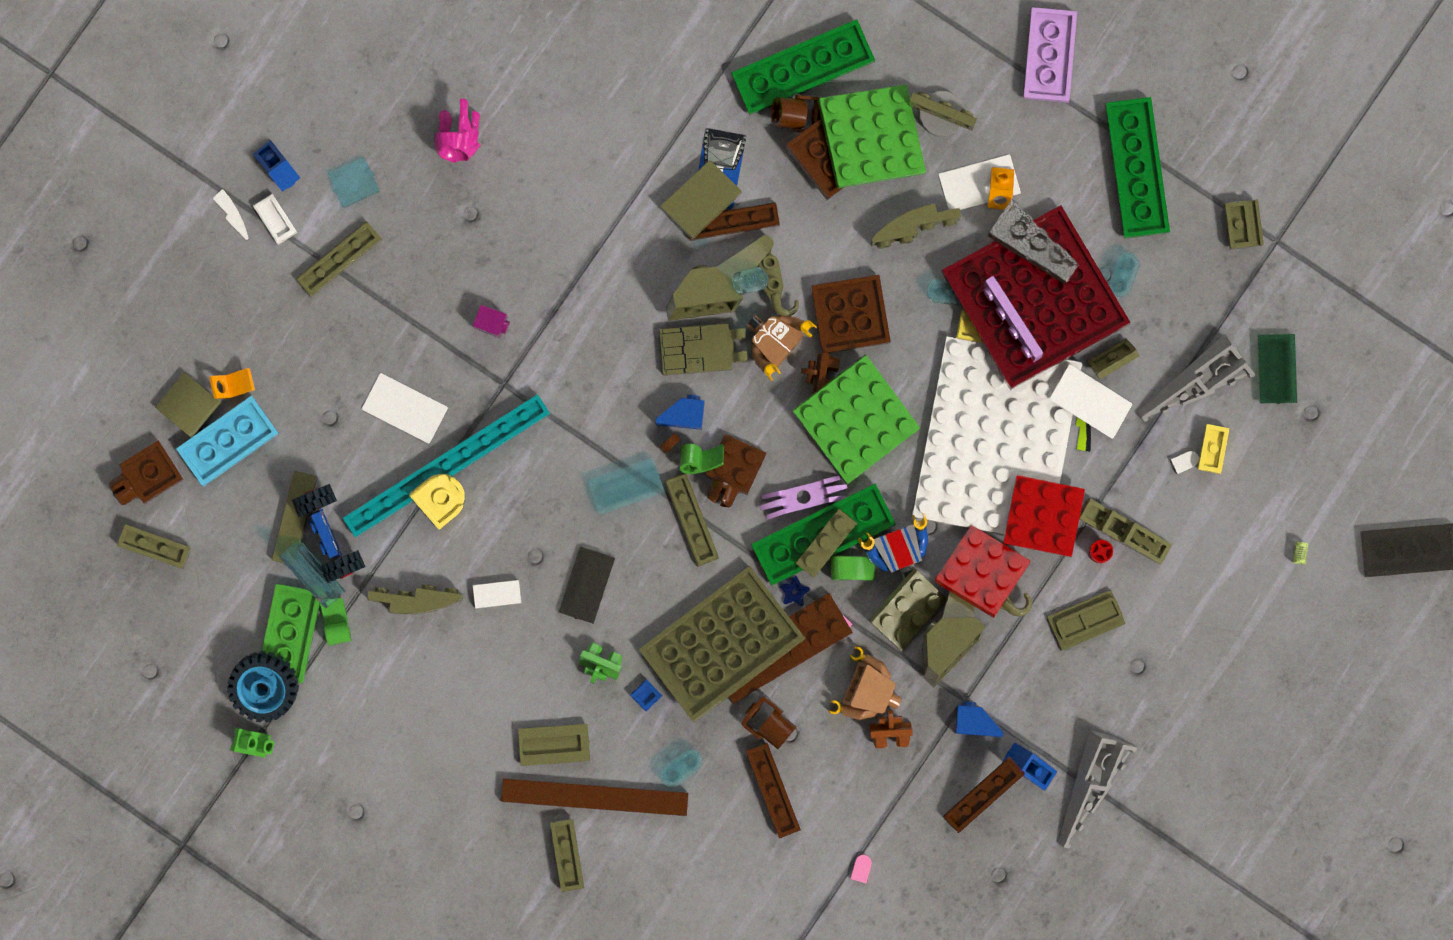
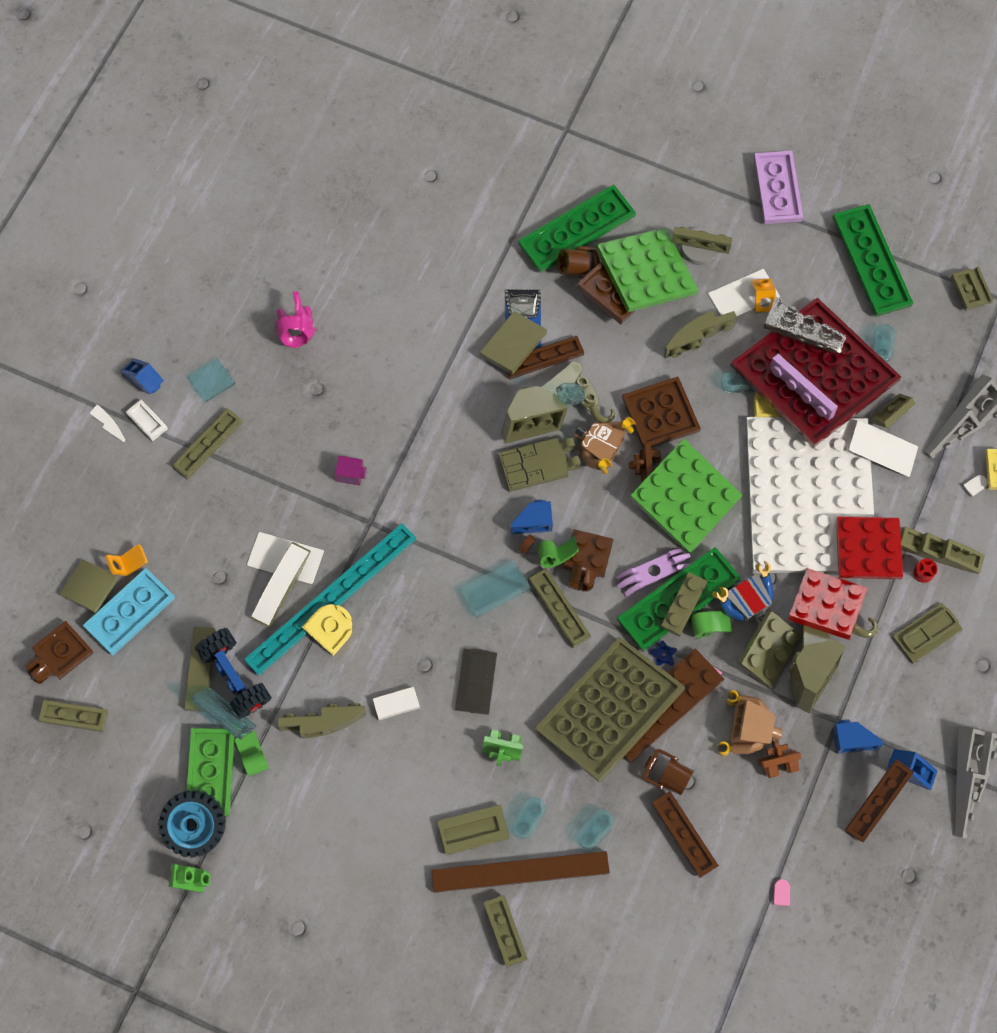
camera: 15 degrees left, 15 degrees down
blue tile [630,679,662,712] -> none
lime sticker [1076,417,1091,452] -> none
none -> white slope [250,542,311,627]
none -> clear light blue plate [512,797,546,839]

